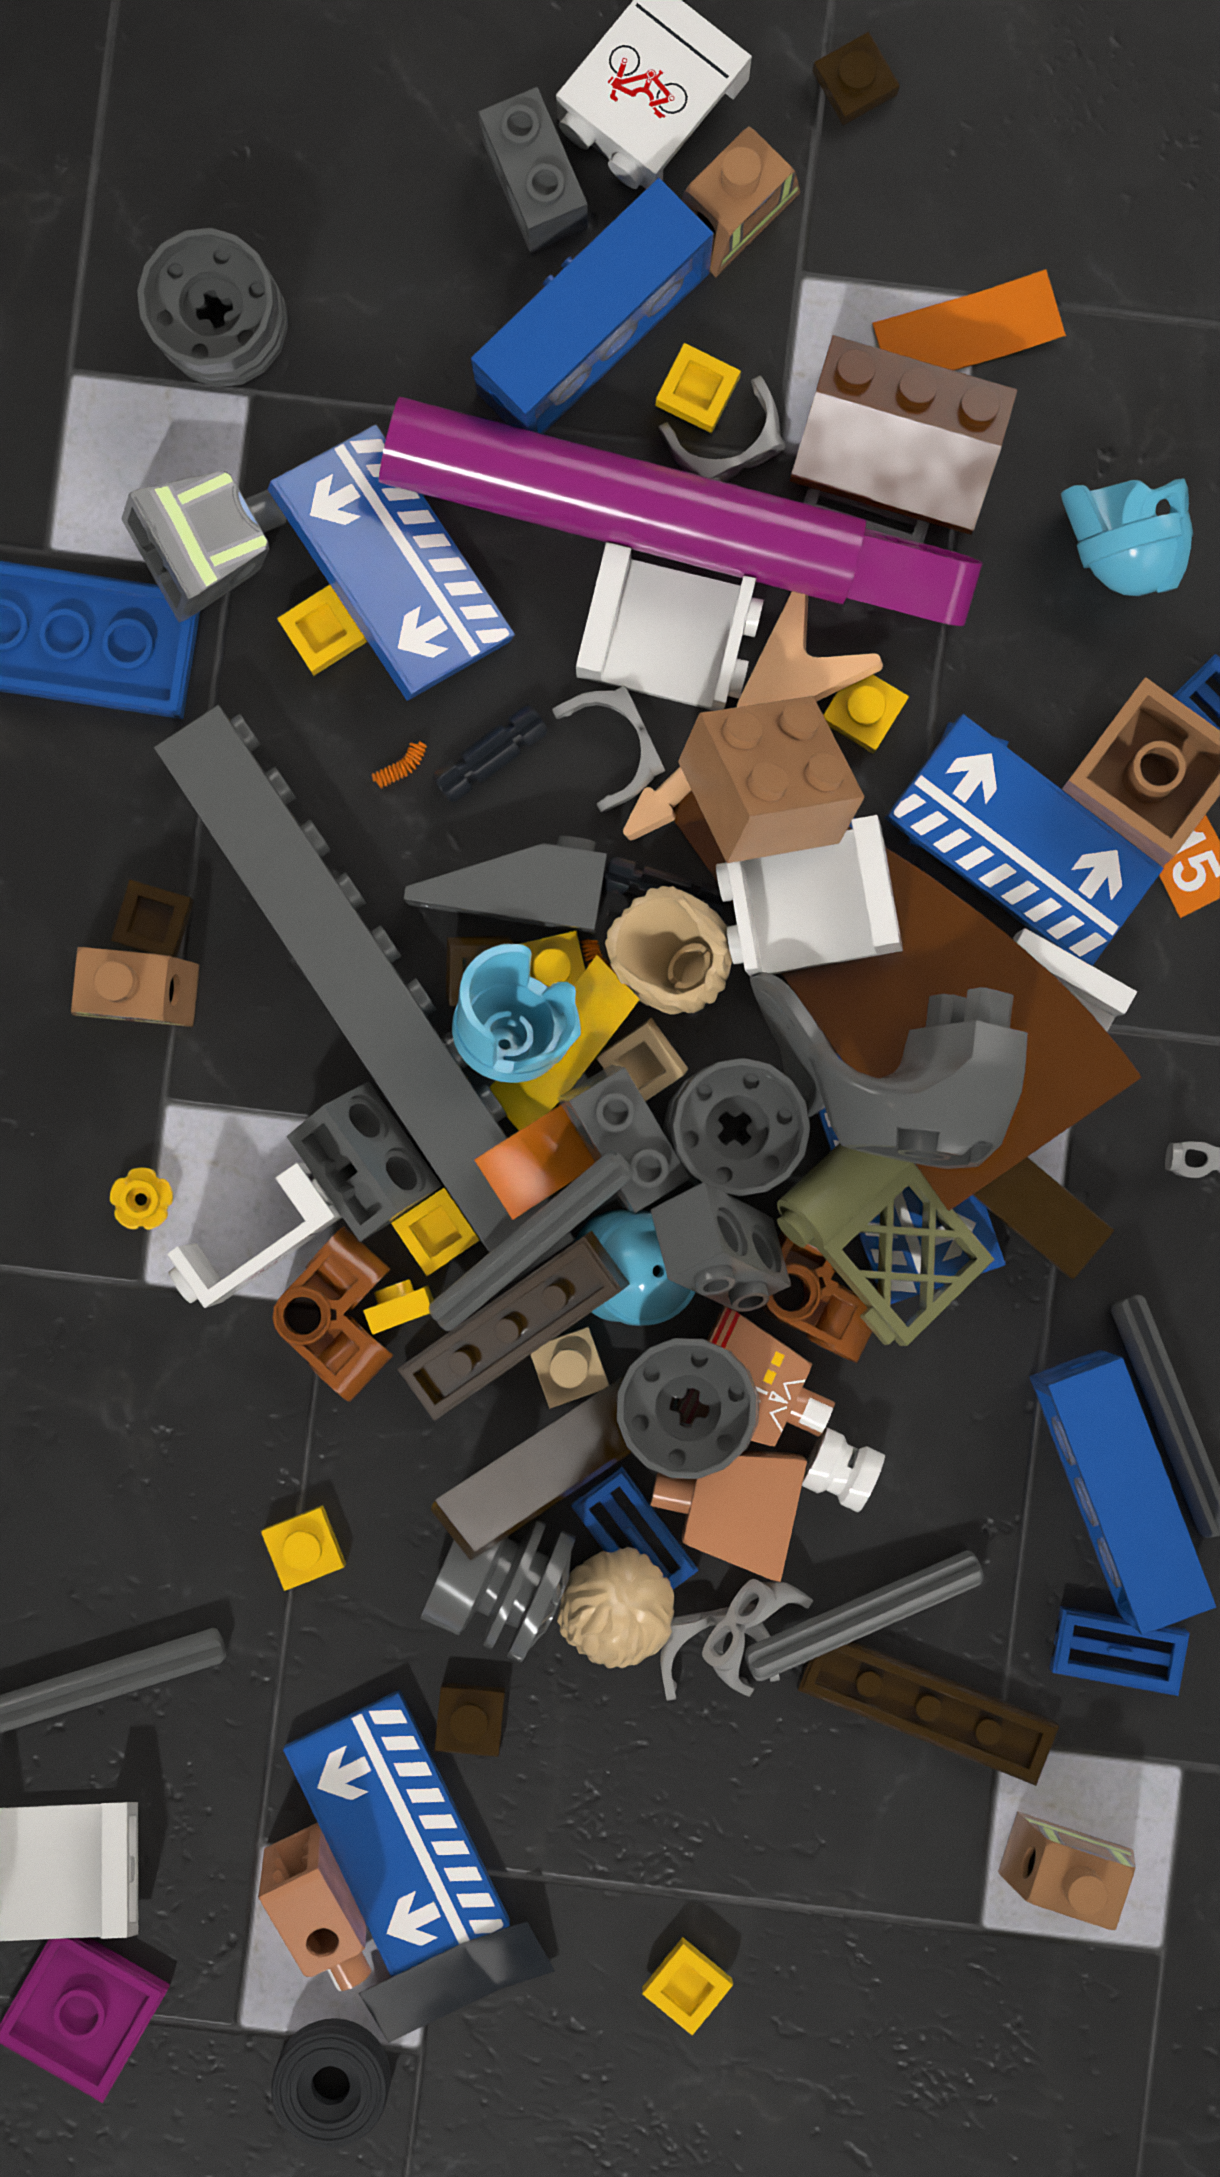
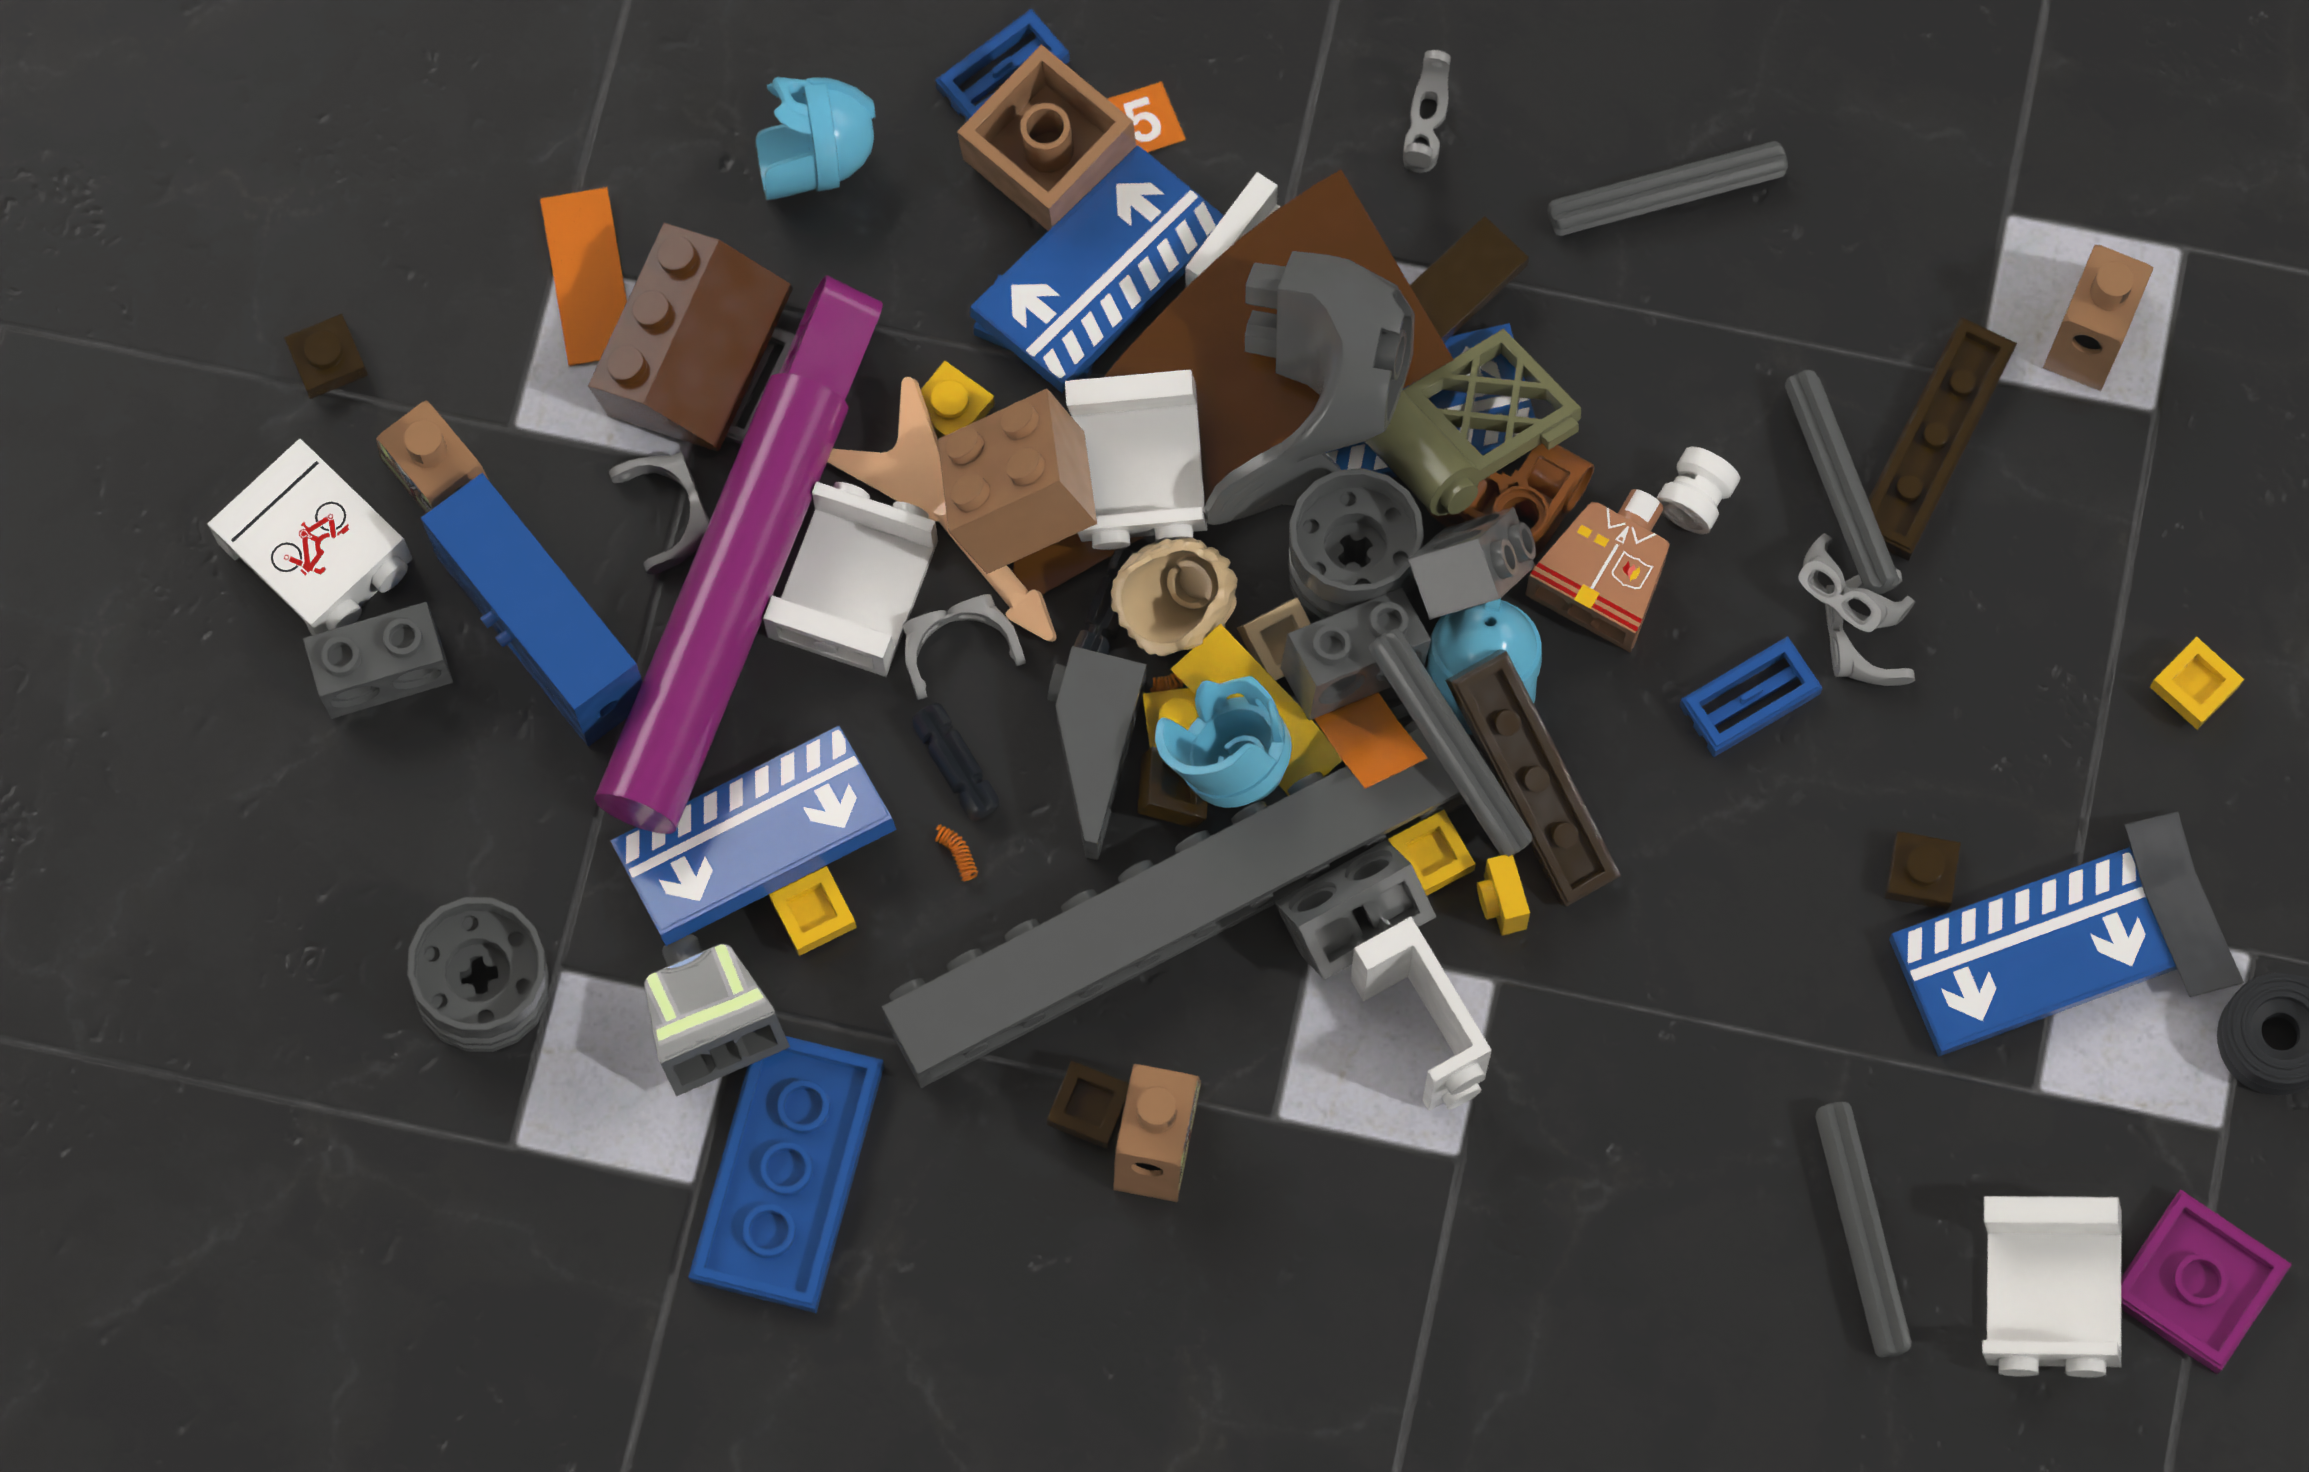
camera: 85 degrees left, 15 degrees down
yellow plate [110,1167,173,1230] -> none
nougat torso [258,1822,371,1991] -> none
yellow plate [261,1505,346,1591] -> none
dark orange piece [273,1226,394,1402] -> none
dark grey wheel [420,1519,576,1663] -> none
tile [431,1376,632,1561] -> none
tan plate [530,1326,609,1409] -> none
tan hair [557,1547,674,1668] -> none
dark grey wheel [617,1338,759,1479] -> none
nougat torso [650,1450,807,1582] -> none
yellow plate [655,343,741,434] -> none
blue brick [1029,1350,1216,1635] -> none
blue tile [1049,1606,1190,1696] -> none

